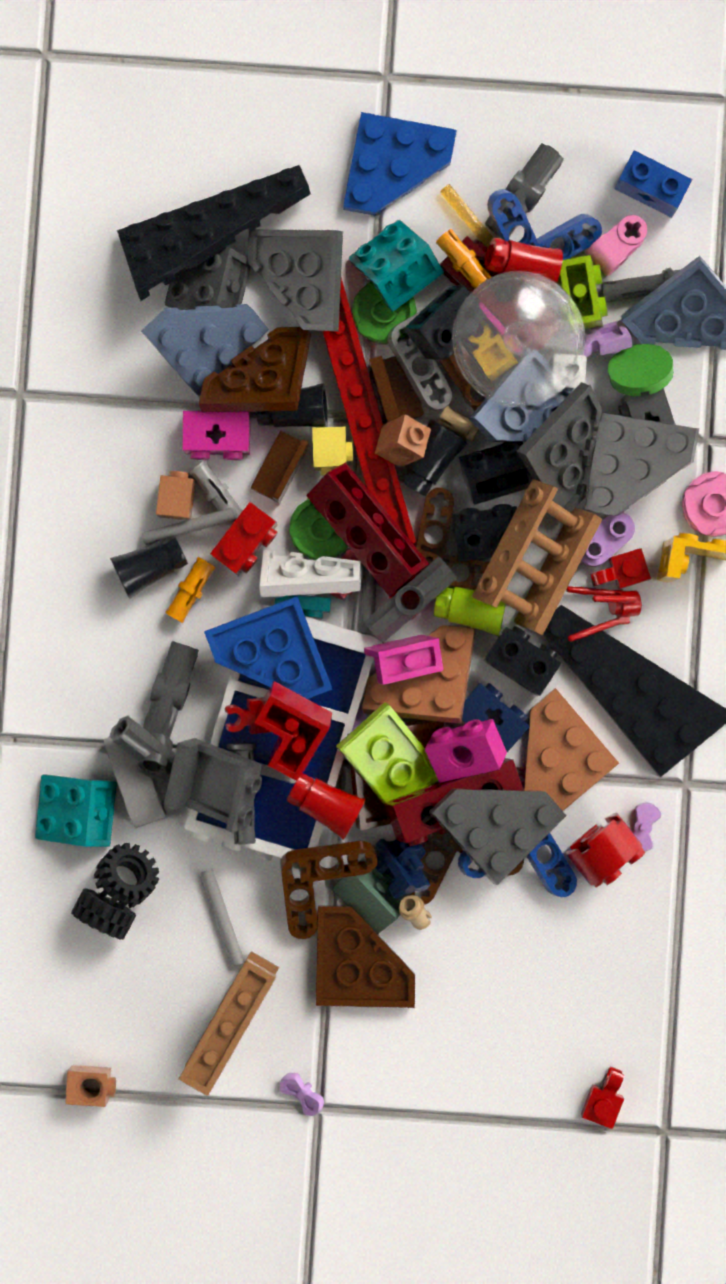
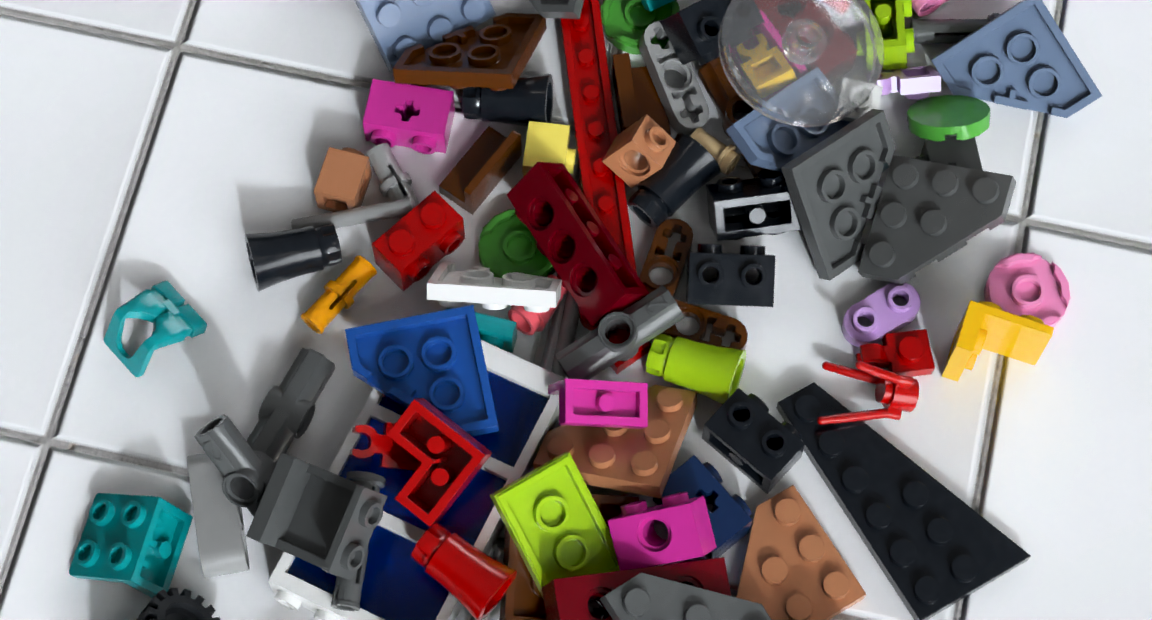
camera: 10 degrees right, 20 degrees down
medium nougat fence [472,479,602,635] -> none
none -> teal piece [103,281,207,377]

